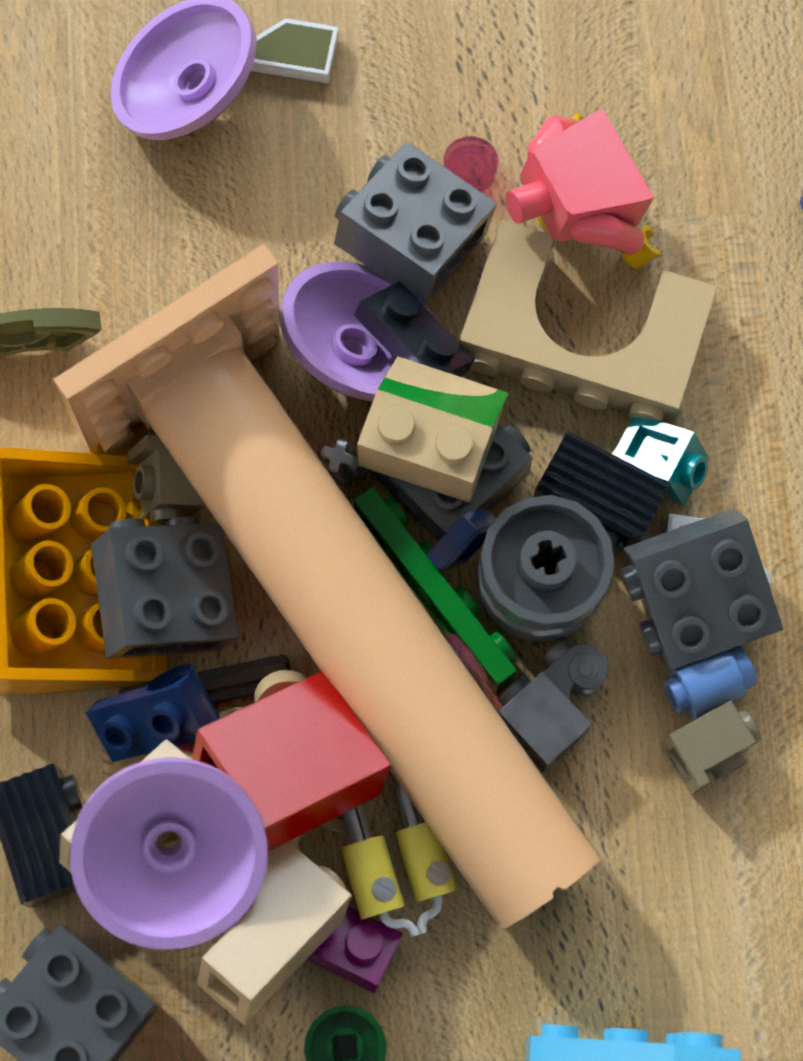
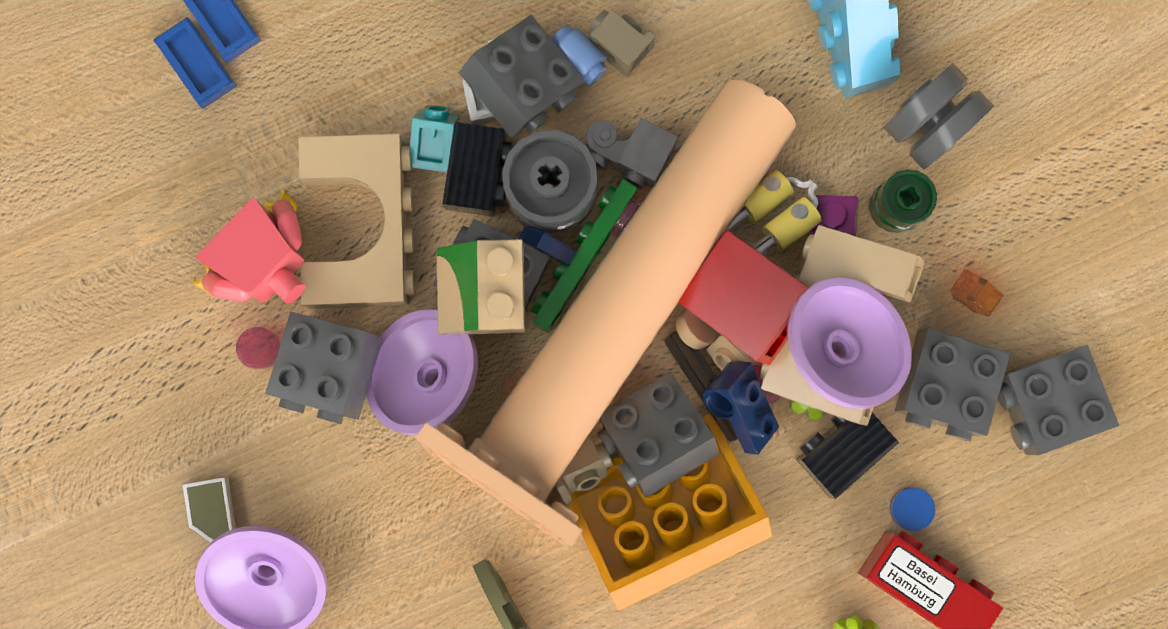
camera: 115 degrees left, 10 degrees up
flat silver axle [320,439,368,487] -> none
black plate [354,282,475,377] -> none

